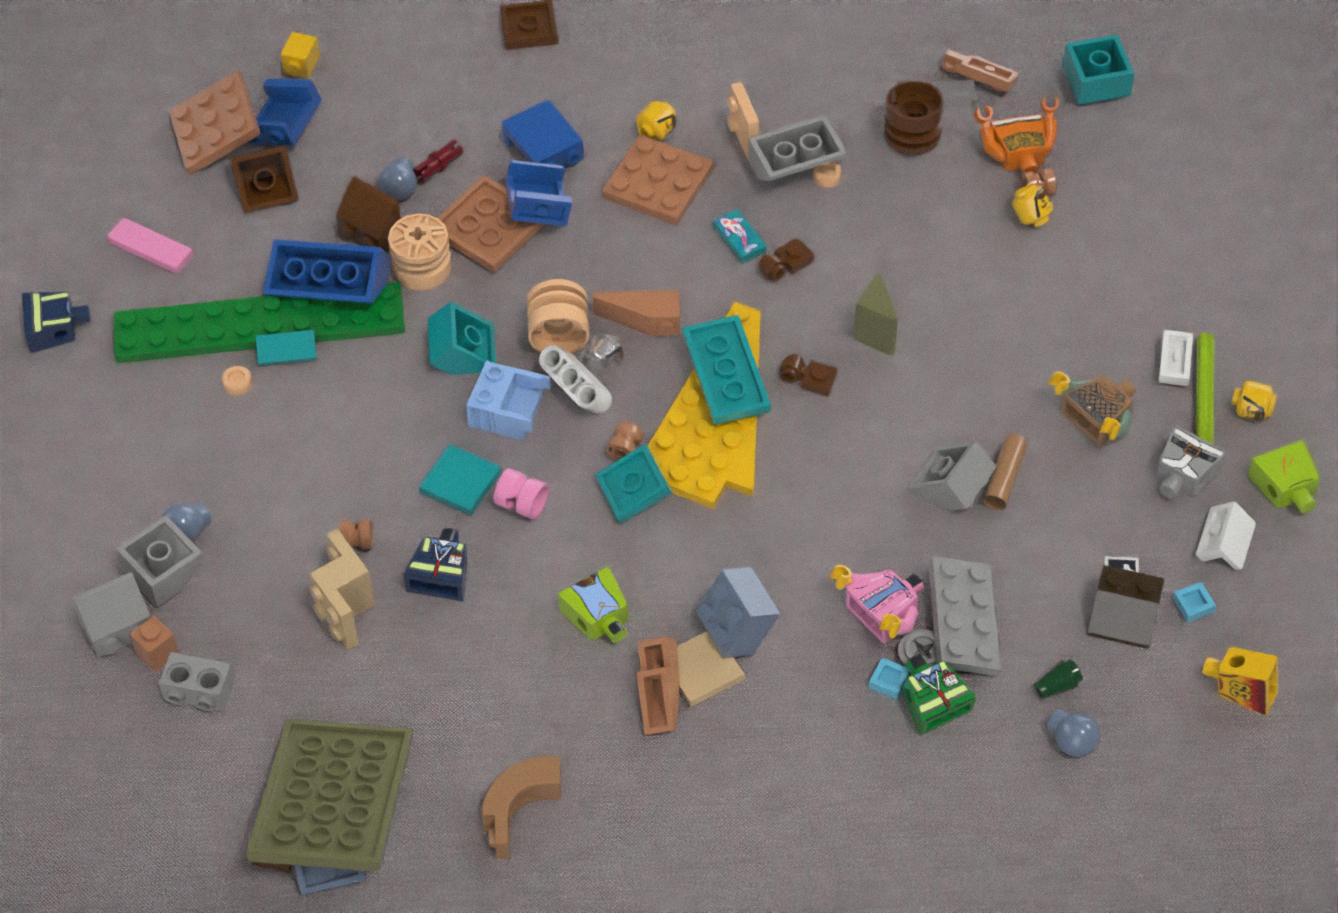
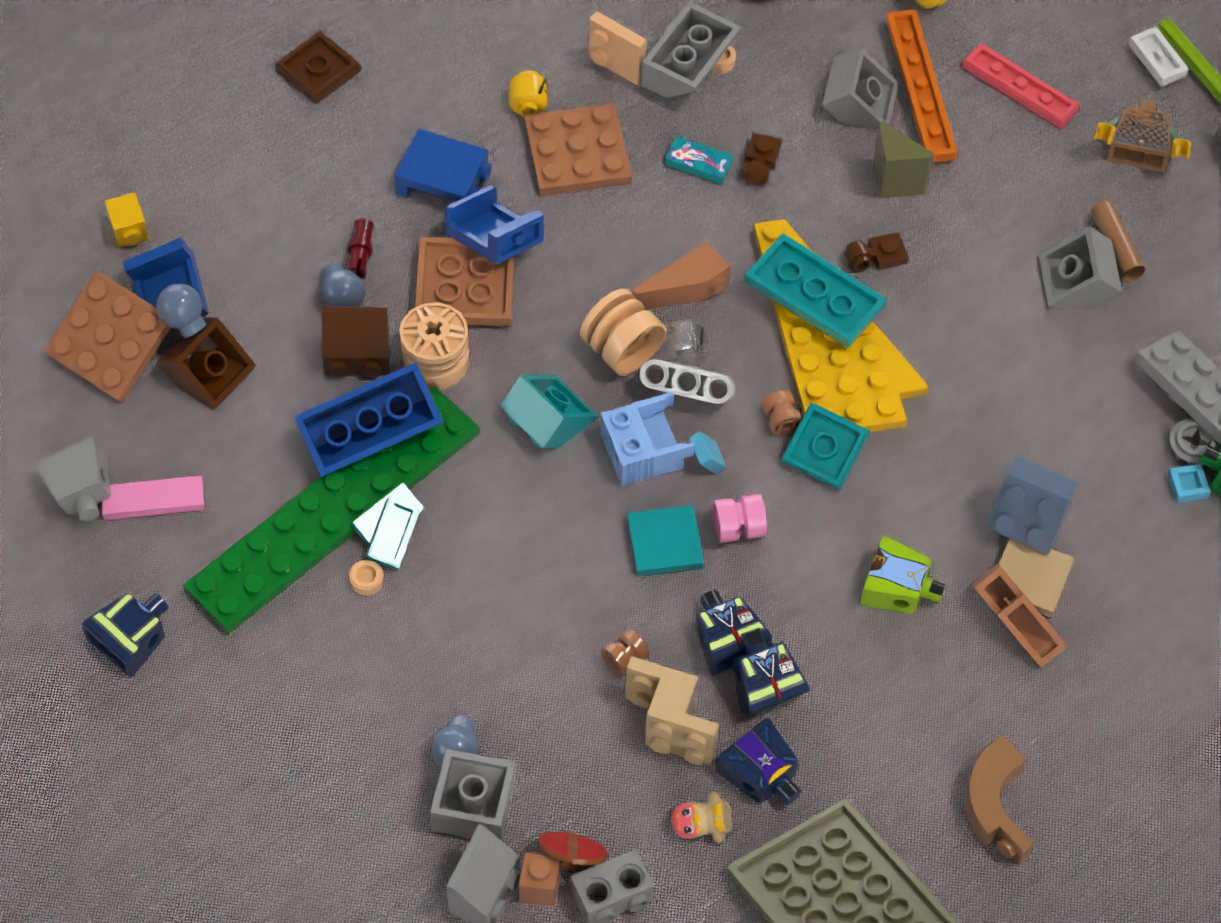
camera: 40 degrees left, 5 degrees up
bright pink torso [829,564,924,644] -> none
none -> light grey torso [35,436,111,521]
none -> sand blue piece [156,283,206,338]
none -> tile [365,494,421,570]
none -> piece [537,831,608,872]
none -> animal [671,791,732,844]
none -> medium azure tile [689,431,727,474]
none -> dark blue torso [716,717,802,805]
none -> torso [732,627,811,715]
none -> light grey slope [822,47,899,130]
none -> orange plate [885,9,958,163]
none -> coral tile [962,43,1080,129]

